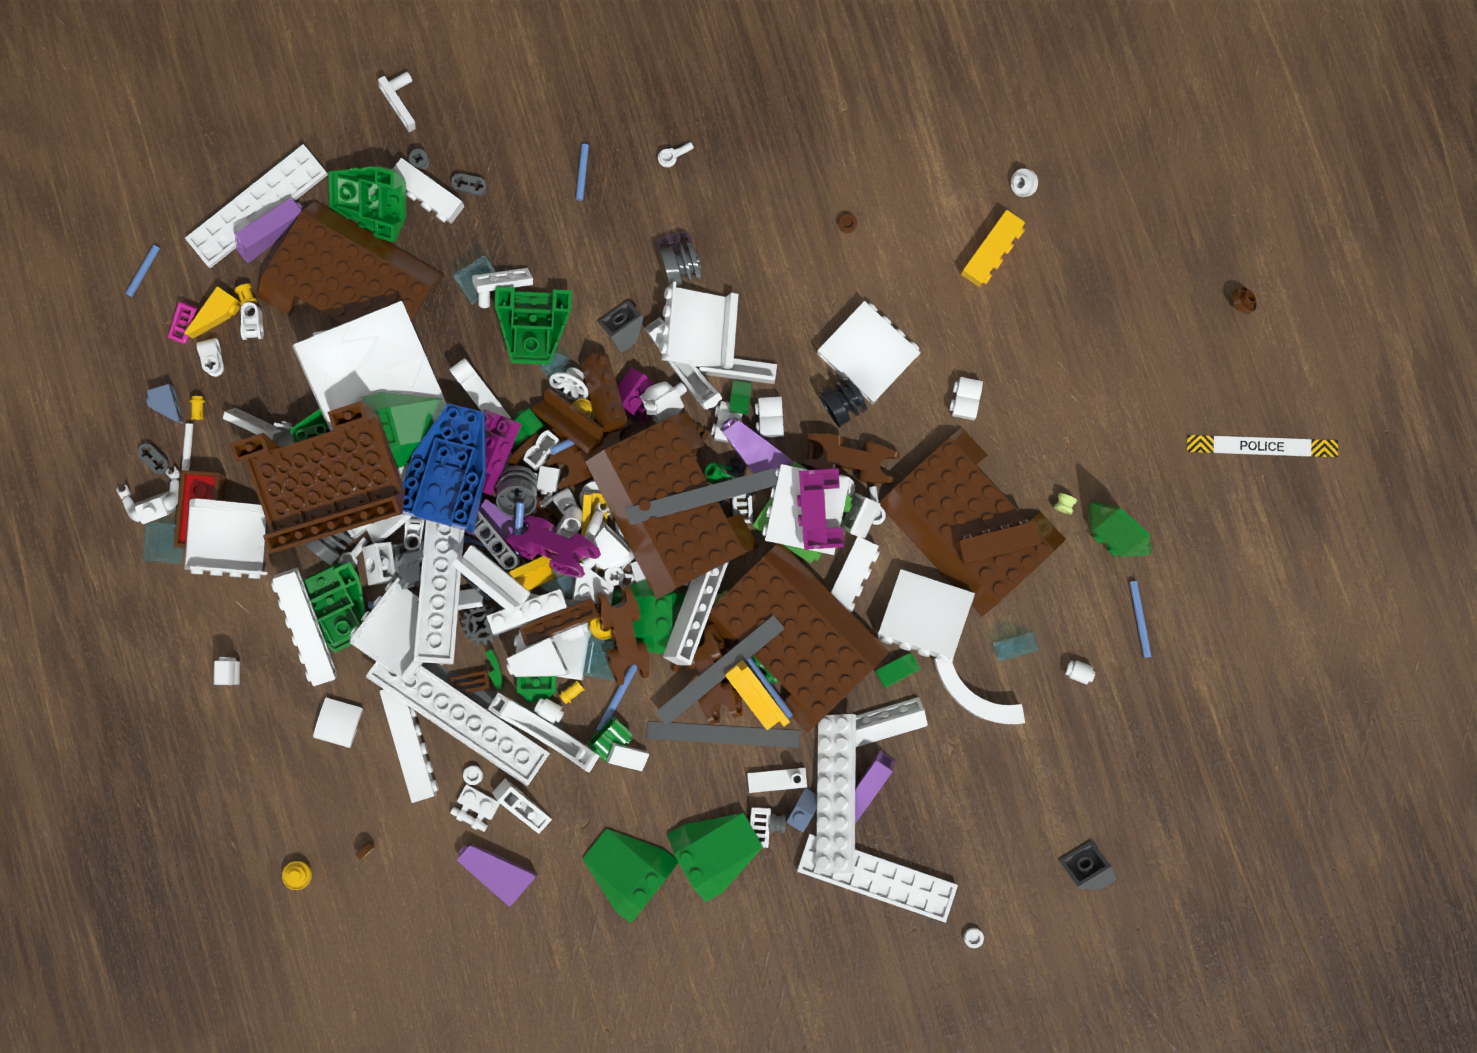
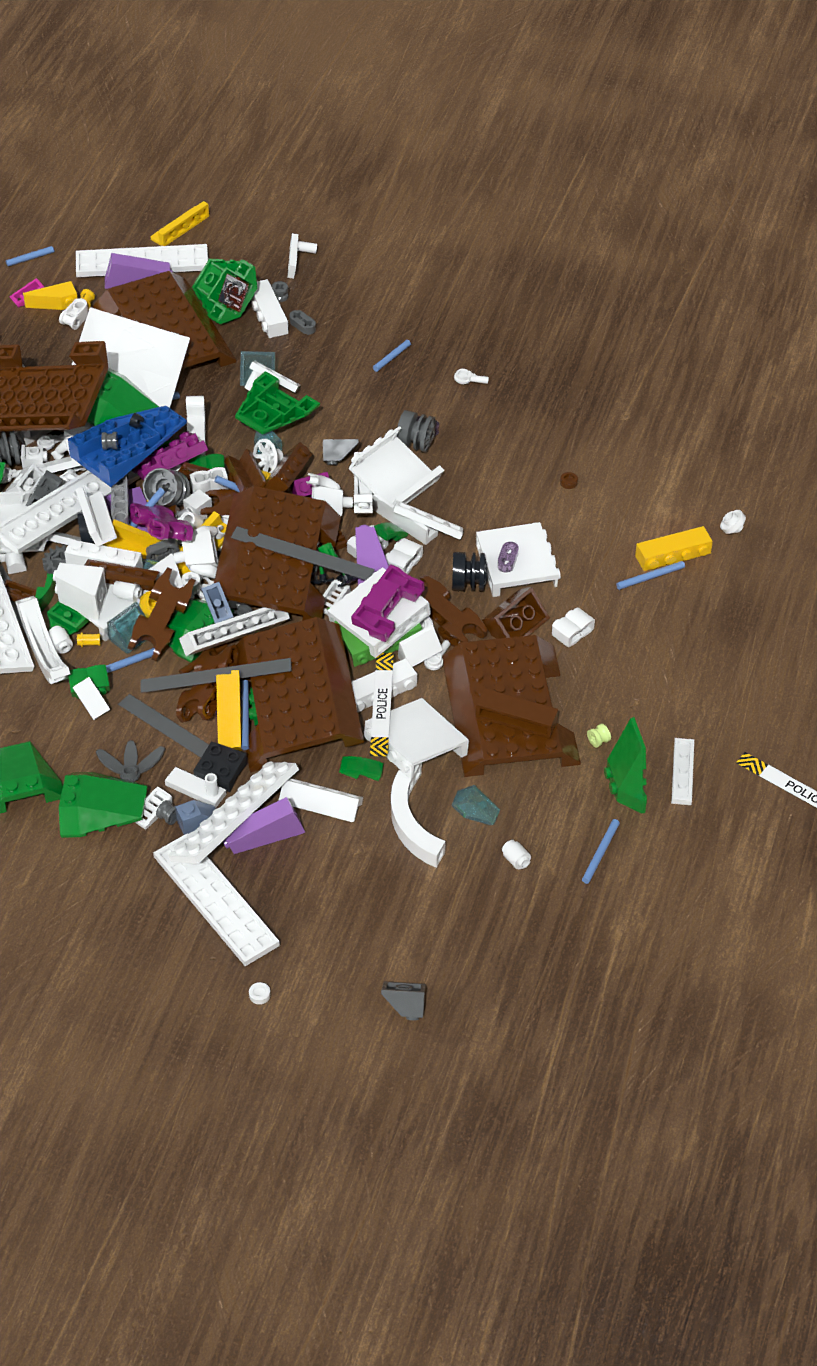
camera: 30 degrees right, 35 degrees down
white piece [197,338,224,377] -> none
none -> dark grey plant [96,740,165,782]
none -> dark grey wheel [101,432,118,450]
none -> black hinge [129,413,144,428]
none -> yellow panel [150,201,209,246]
none -> black brick [193,741,248,792]
none -> sand blue slope [201,582,233,624]
none -> piece [218,273,249,312]
none -> sticker [370,653,394,756]
none -> white tile [393,501,463,539]
none -> reddish brown slope [482,587,550,639]
none -> clear purple beam [497,541,519,573]
none -> medium blue bar [616,561,685,590]
none -> white tile [671,738,694,805]

